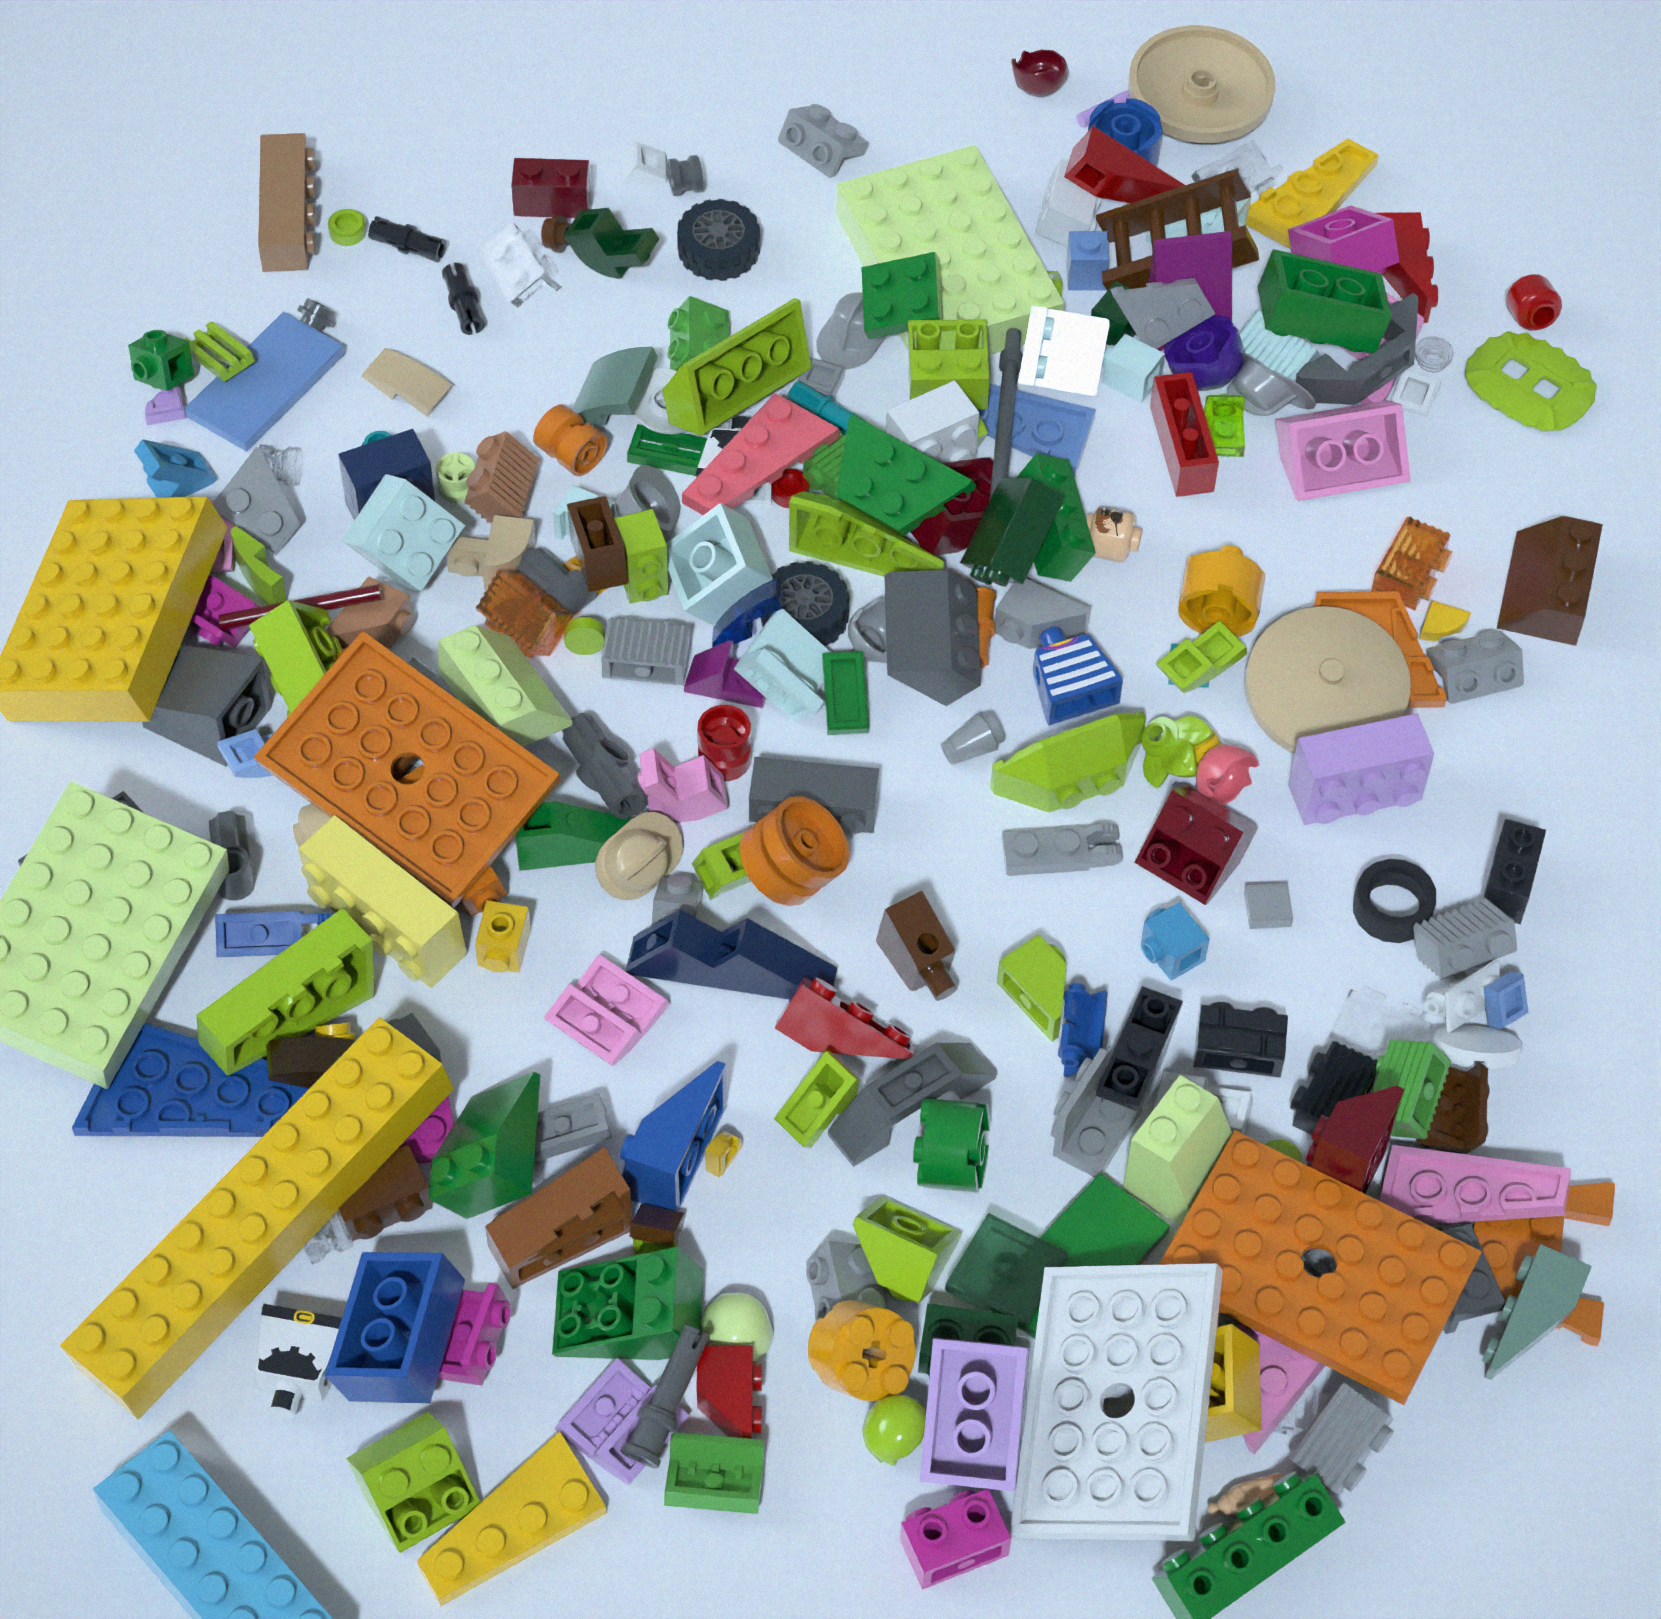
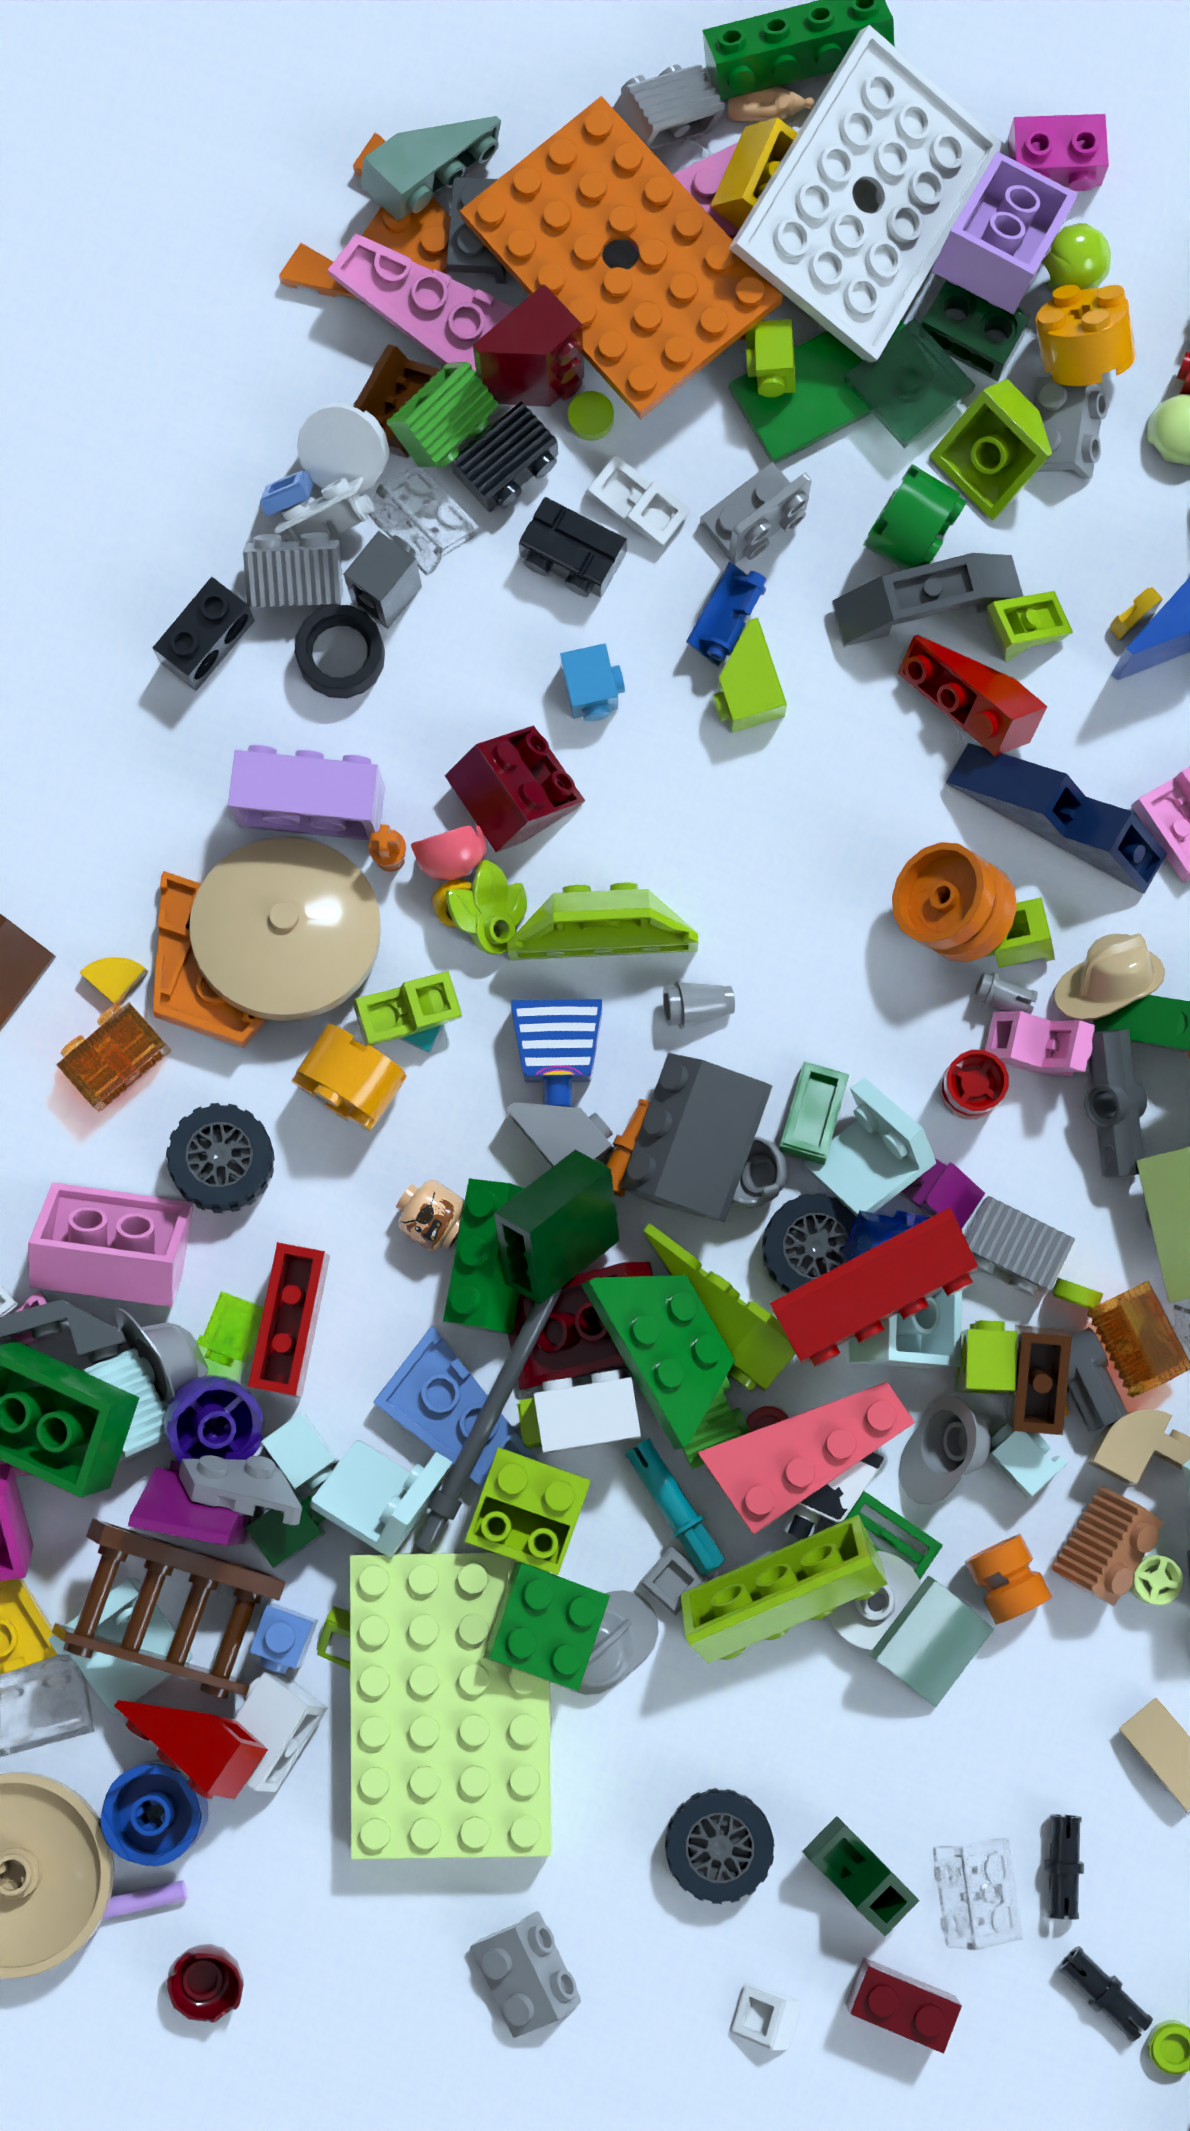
camera: 155 degrees left, 25 degrees up
reddish brown plate [541,215,571,253] -> none
light grey bracket [651,875,703,926] -> none
dark grey wheel [667,155,704,196] -> none
bright green bracket [667,296,729,371] -> none
dark grey brick [749,757,879,834] -> none
reddish brown torso [875,891,958,1001] -> none
light grey hinge [1001,823,1123,876] -> none
black slope [1095,986,1183,1111] -> none
yellowish green slope [1122,1075,1232,1226] -> none
light grey tile [1244,883,1293,929] -> none
light grey bracket [1427,631,1524,704] -> none
none -> black wheel [166,1103,275,1213]
none -> dark grey brick [343,530,422,629]
none -> orange axle [368,824,406,872]
none -> lime brick [746,319,796,397]
none -> red slope [770,1207,978,1367]
none -> light grey pin [973,972,1038,1014]

